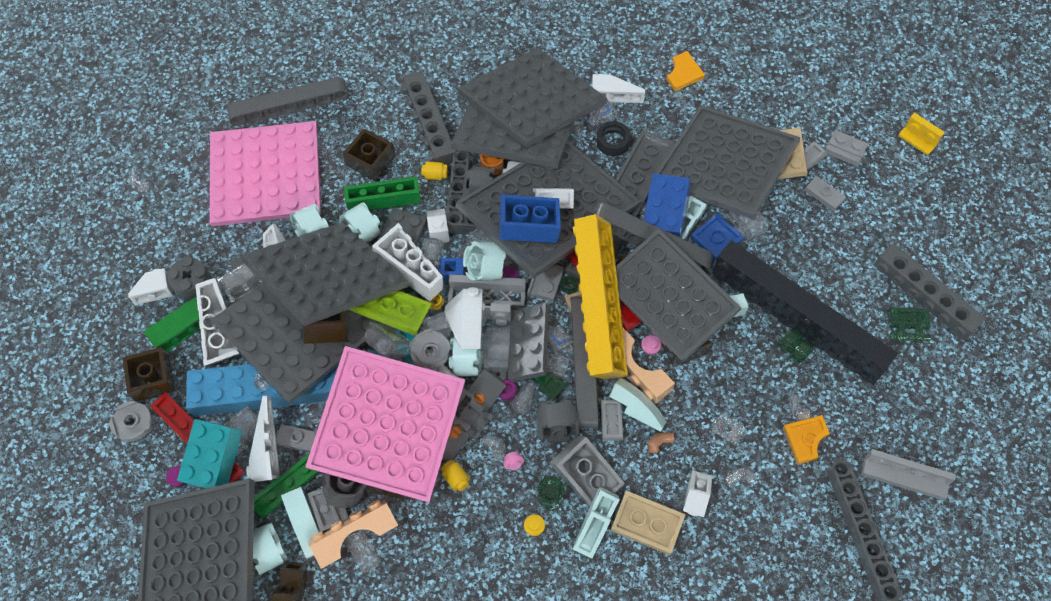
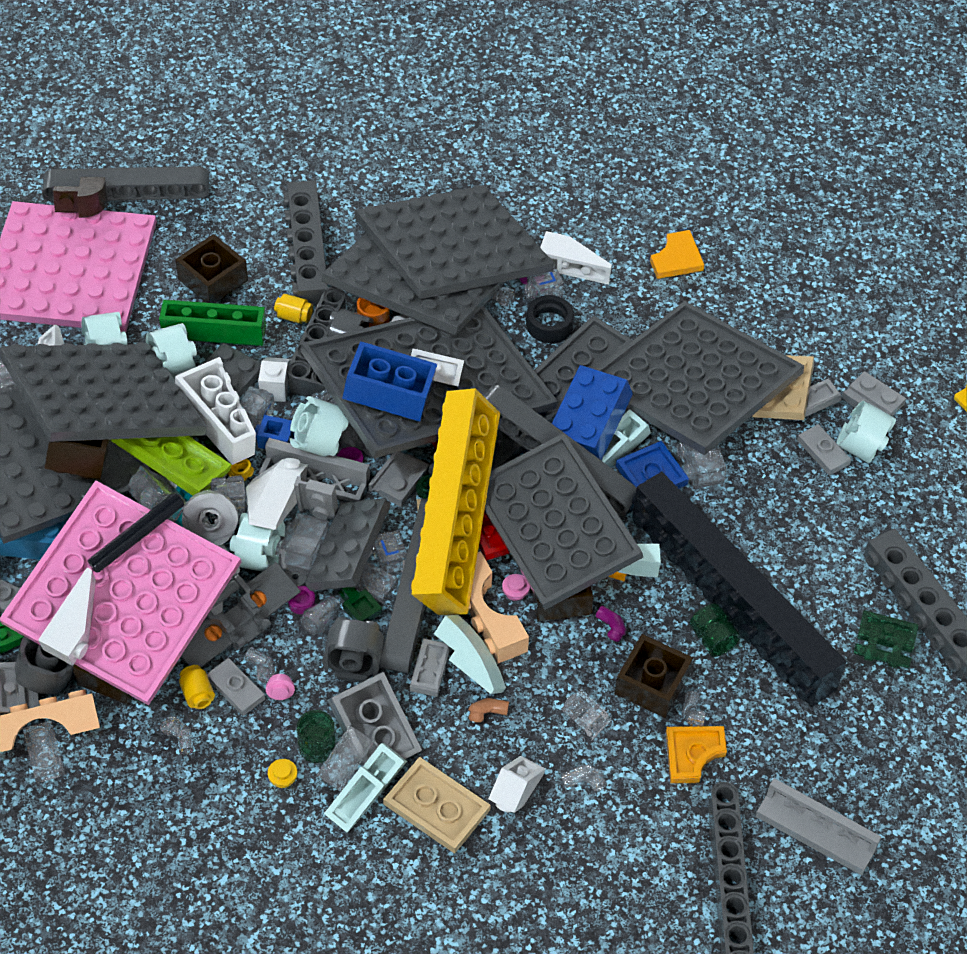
camera: 10 degrees right, 10 degrees down
none -> white slope [38,568,96,666]
none -> dark brown brick [53,177,107,218]
none -> black axle [88,492,184,573]
none -> clear arm [160,716,194,755]
none -> light grey plate [207,658,265,716]
none -> clear brick [316,725,375,792]
none -> magenta arm [596,605,627,642]
none -> dark brown brick [614,634,693,718]
none -> light aqua brick [837,401,896,463]

